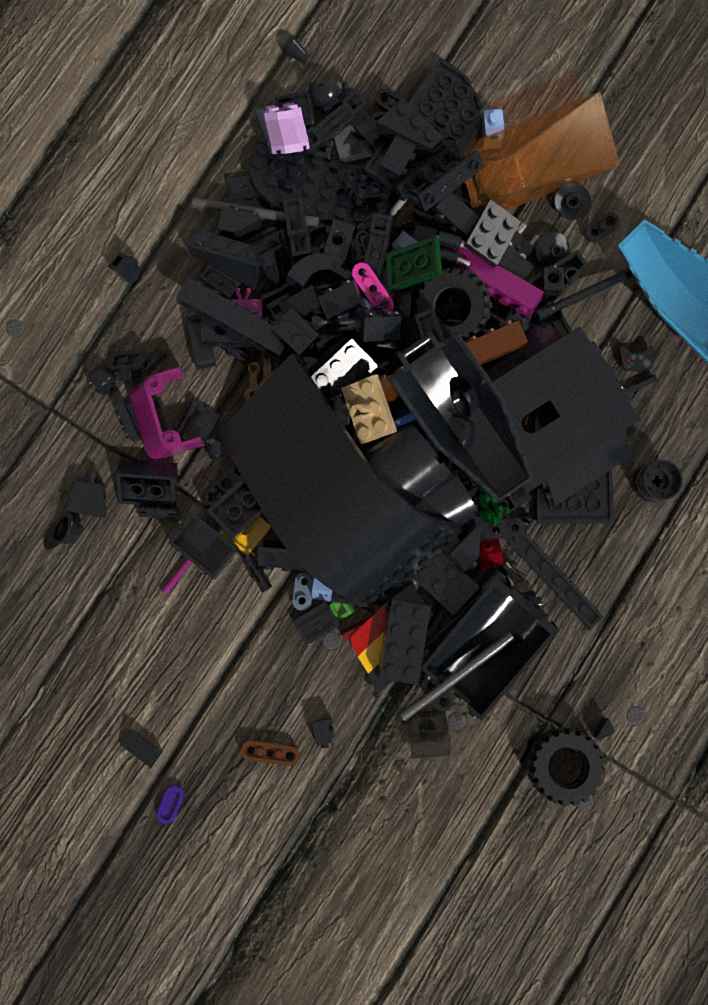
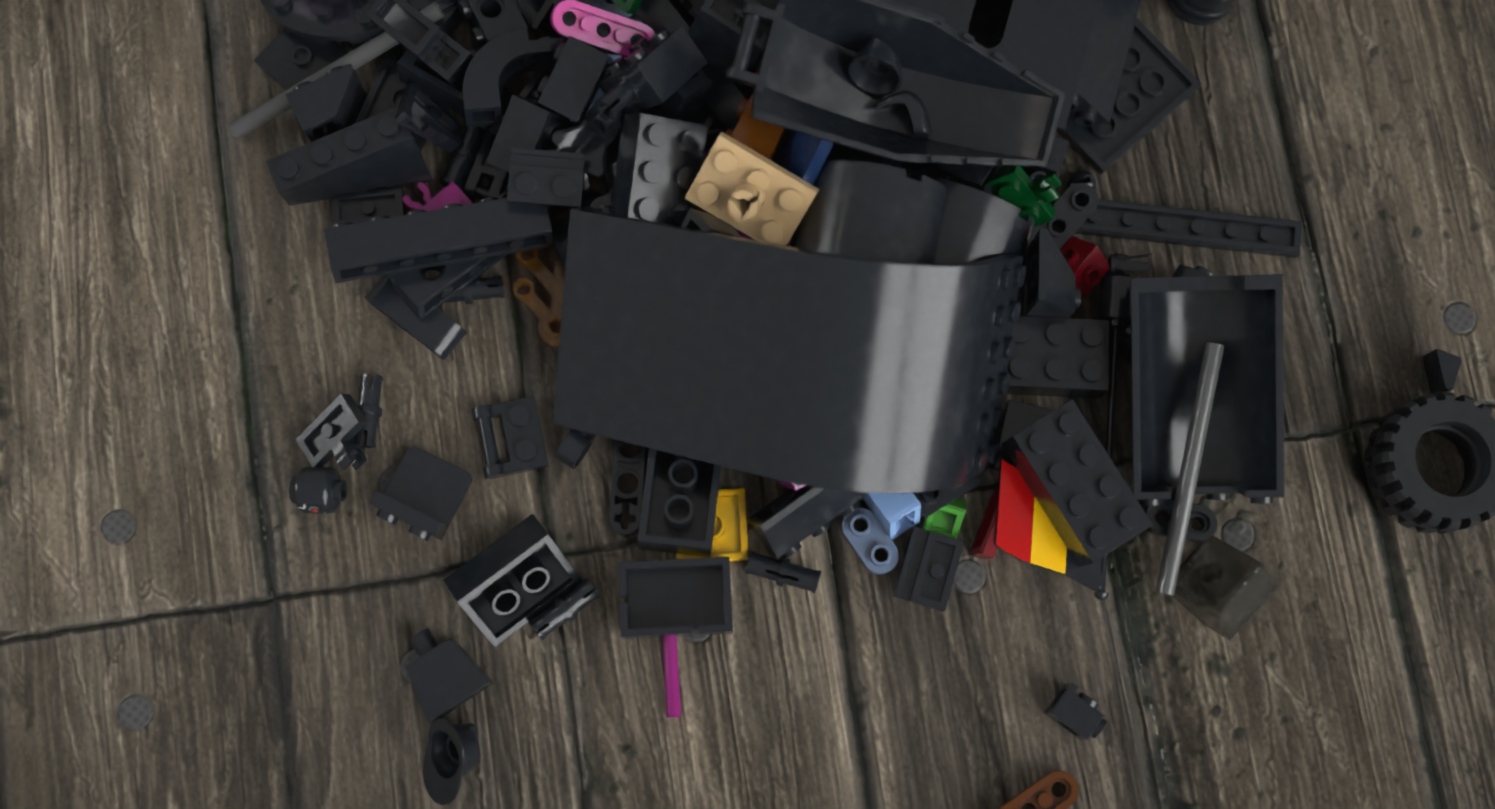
camera: 40 degrees left, 5 degrees down
black brick [107,252,142,284] -> none
magenta windscreen [130,367,205,460] -> none

